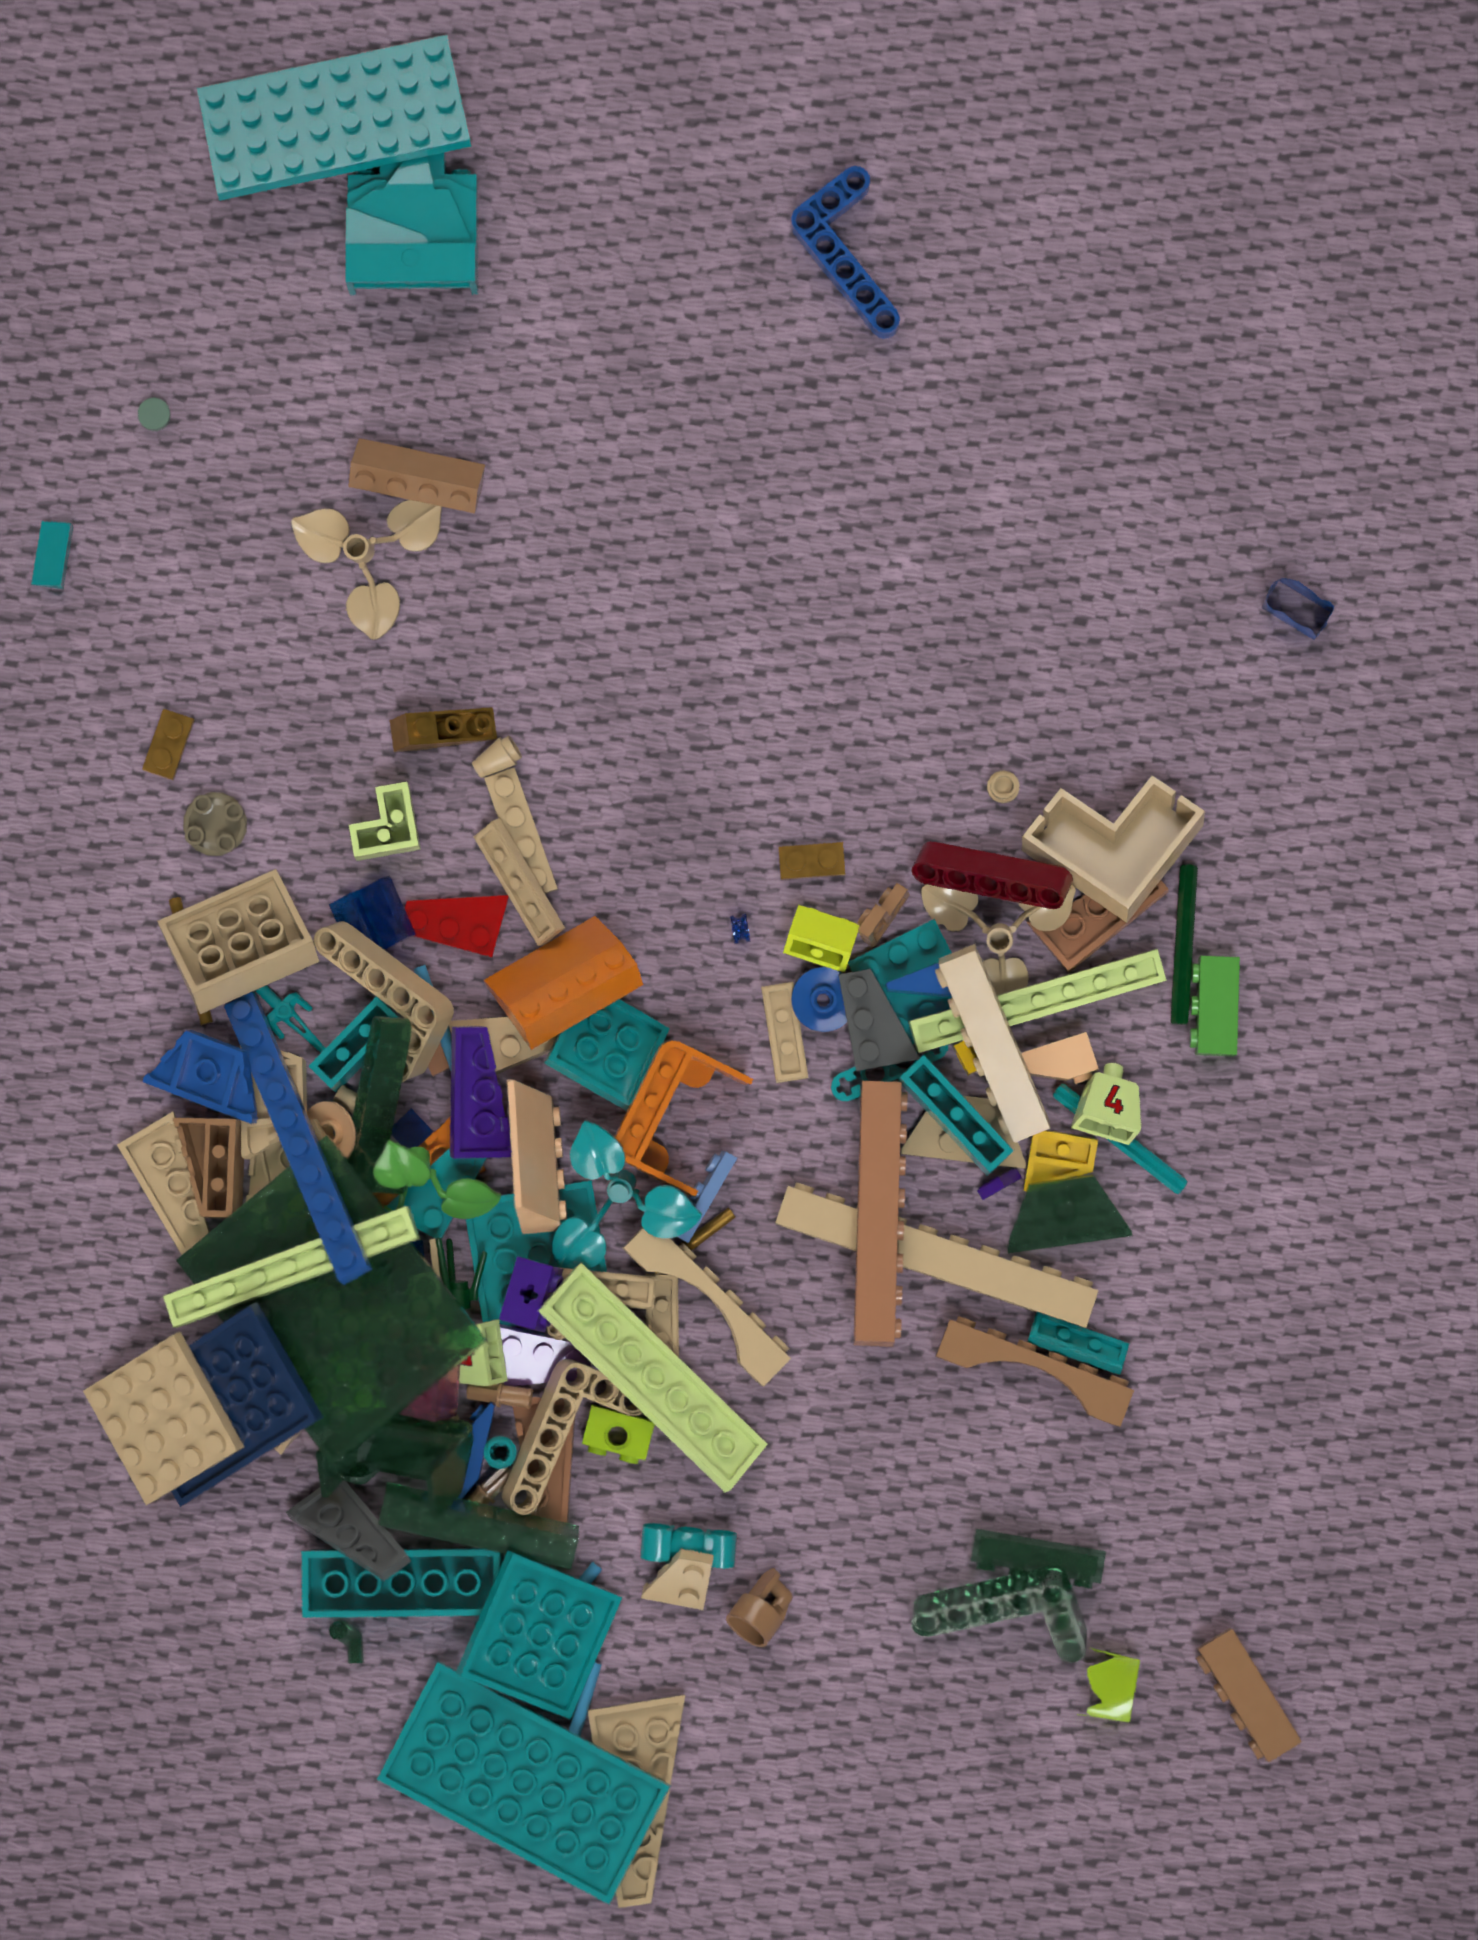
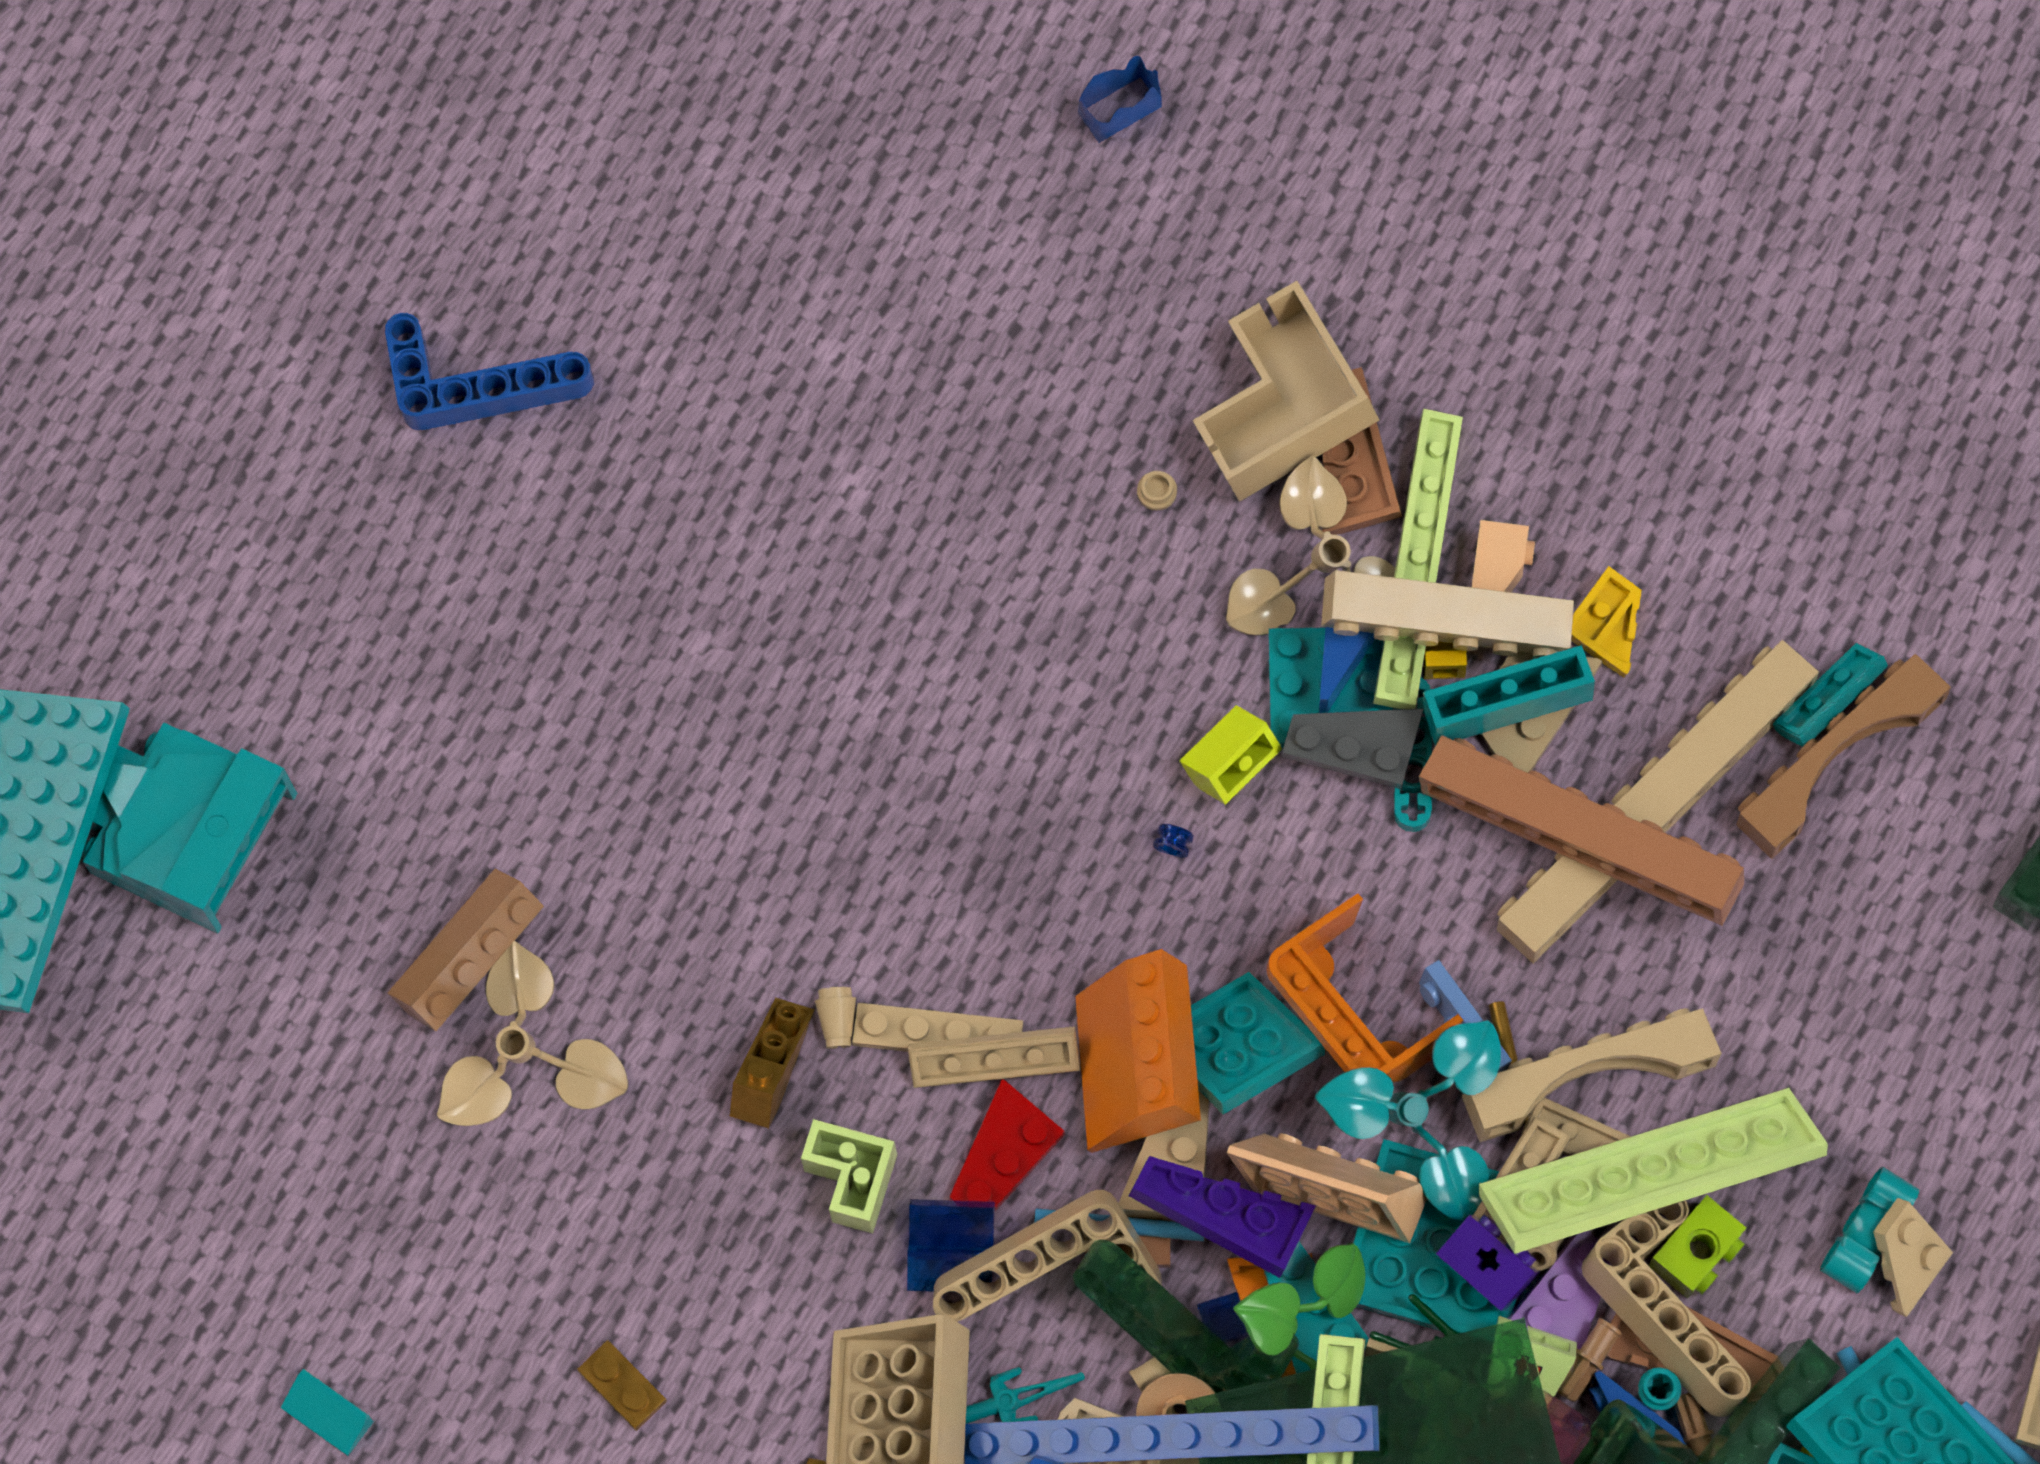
camera: 55 degrees left, 15 degrees down
sand green tile [138,398,171,431] -> none
dark tan dish [183,792,247,856] -> none
teal brick [308,996,404,1093] -> none
medium nougat piece [726,1568,793,1647] -> none
tan tile [761,982,808,1083] -> none
pearl gold plate [778,842,845,880] -> none
blue dish [791,967,847,1032] -> none
medium nougat plate [857,883,910,948] -> none
dark red beam [911,841,1073,909] -> none
dark purple tile [977,1168,1022,1200] -> none
clear green wing [1007,1174,1132,1254] -> none
teal axle [1053,1083,1188,1194] -> none
yellowish green torso [1071,1063,1141,1145] -> none
dark green axle [1170,864,1198,1025] -> none
bright green brick [1190,956,1240,1057] -> none

